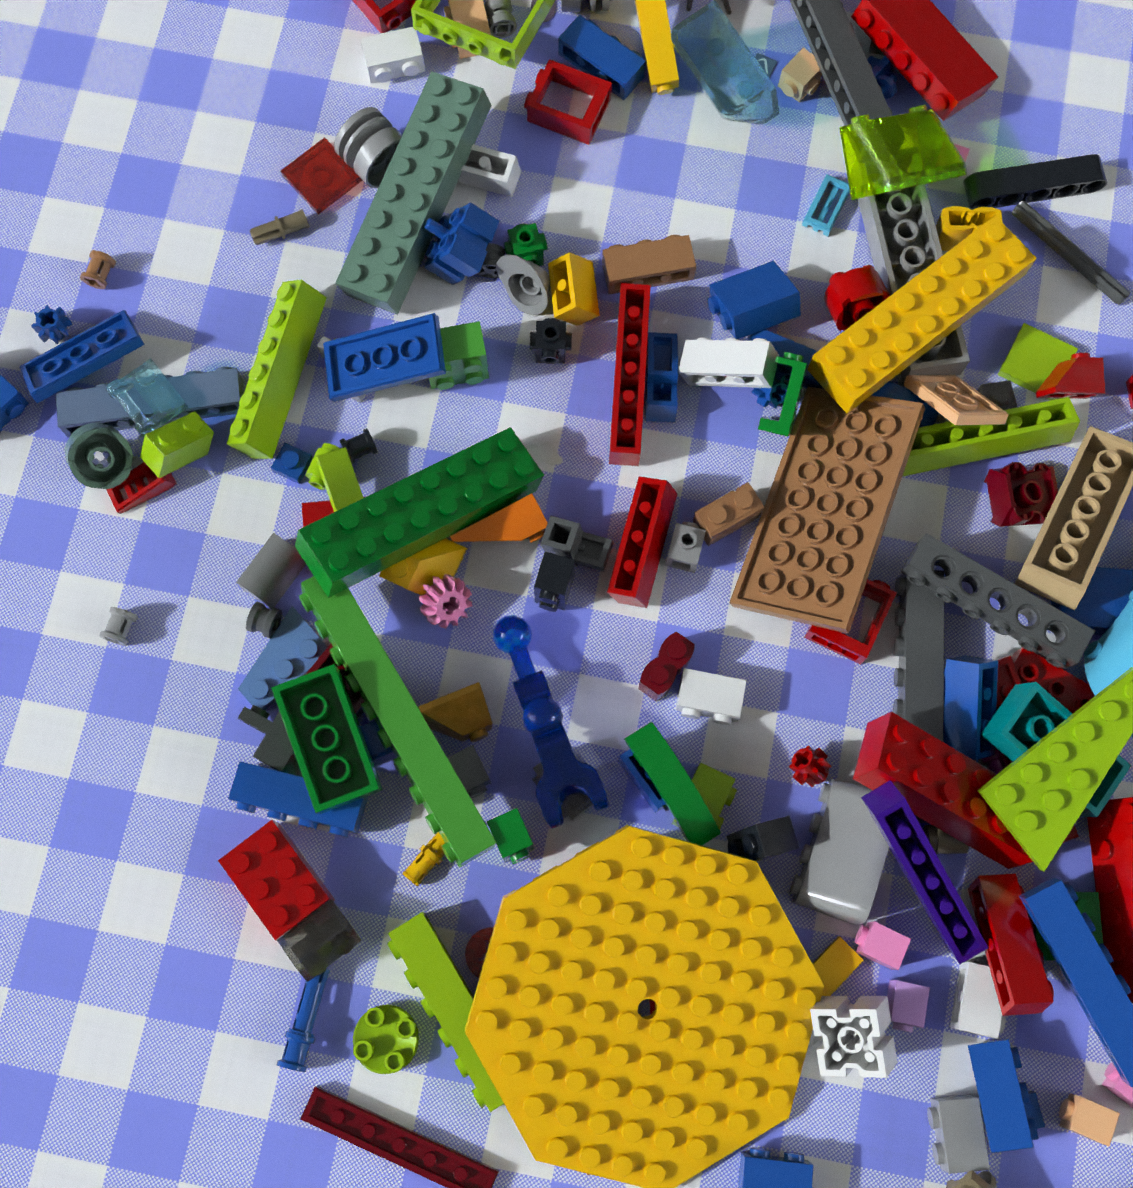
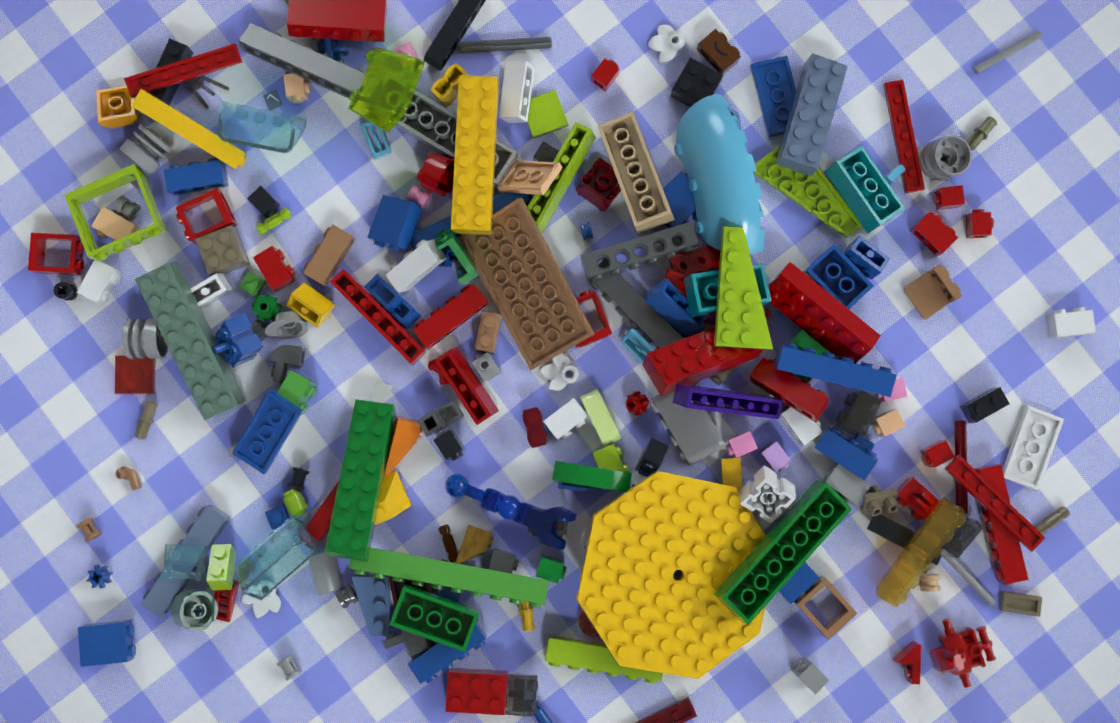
camera: 45 degrees left, 10 degrees up
blue tile [19,310,145,403] -> none
lime brick [226,280,327,459] -> none
lime tile [315,447,364,512] -> none
lime dish [353,1005,419,1074] -> none
bright pink gear [418,574,473,629] -> none
black brick [530,318,572,364] -> none
red slope [1036,353,1105,399] -> none
none -> black bush [53,282,78,301]
none -> medium nougat arm [115,467,142,490]
none -> dark tan brick [195,225,250,276]
none -> clear light blue windscreen [237,518,320,600]
none -> bright green tile [239,271,266,297]
none -> white plate [242,580,281,618]
none -> black brick [247,185,280,218]
none -> red brick [253,246,296,292]
none -> lime axle [256,208,292,235]
none -> dark grey brick [268,345,306,383]
none -> bright pink wheel [406,184,432,210]
none -> red brick [413,284,489,350]
none -> red arm [428,359,449,385]
none -> reddish brown axle [439,524,458,562]
none -> white brick [498,61,535,123]
none -> white plate [541,353,579,391]
none -> blue bush [580,222,593,240]
none -> yellowish green beam [580,389,621,447]
none -> medium azure tile [620,327,655,363]
none -> green brick [714,480,852,625]
none -> clear smoke brick [835,390,882,436]

